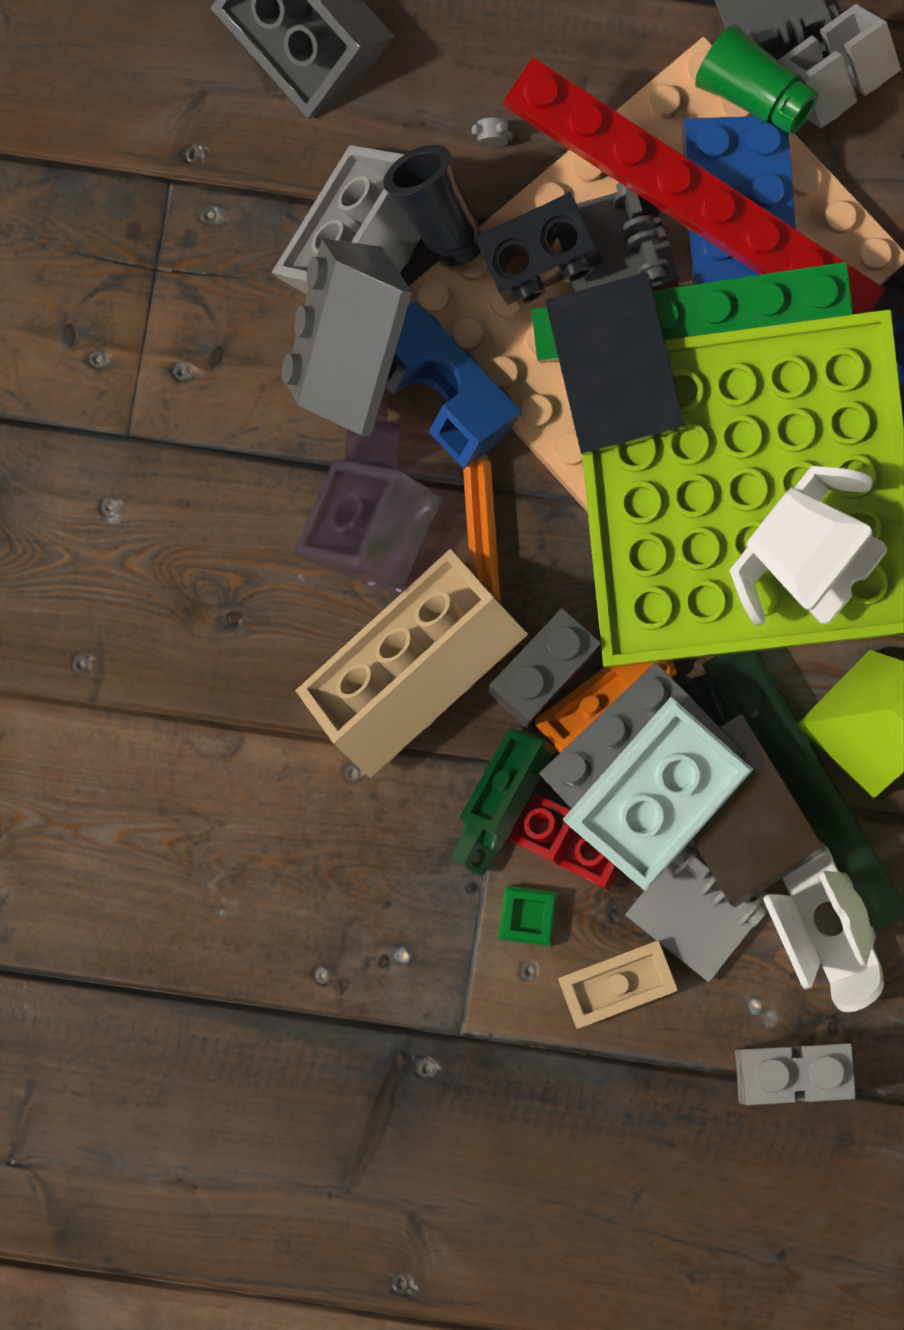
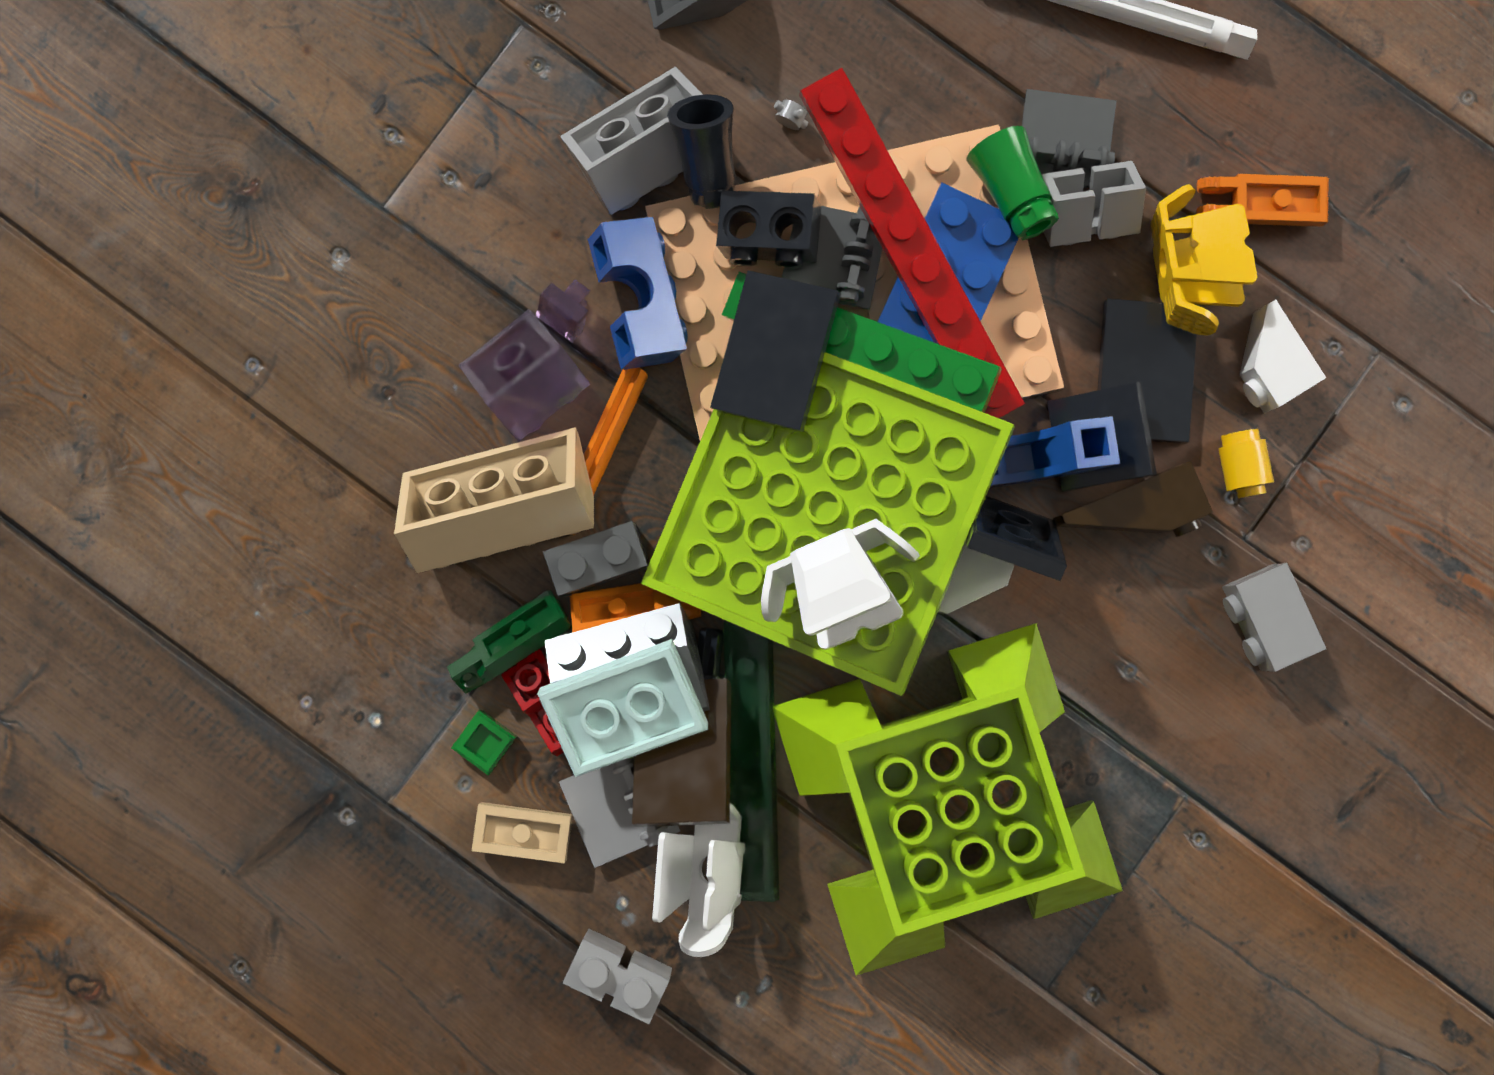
camera: 30 degrees right, 5 degrees up
dark grey slope [282,238,412,436] -> none

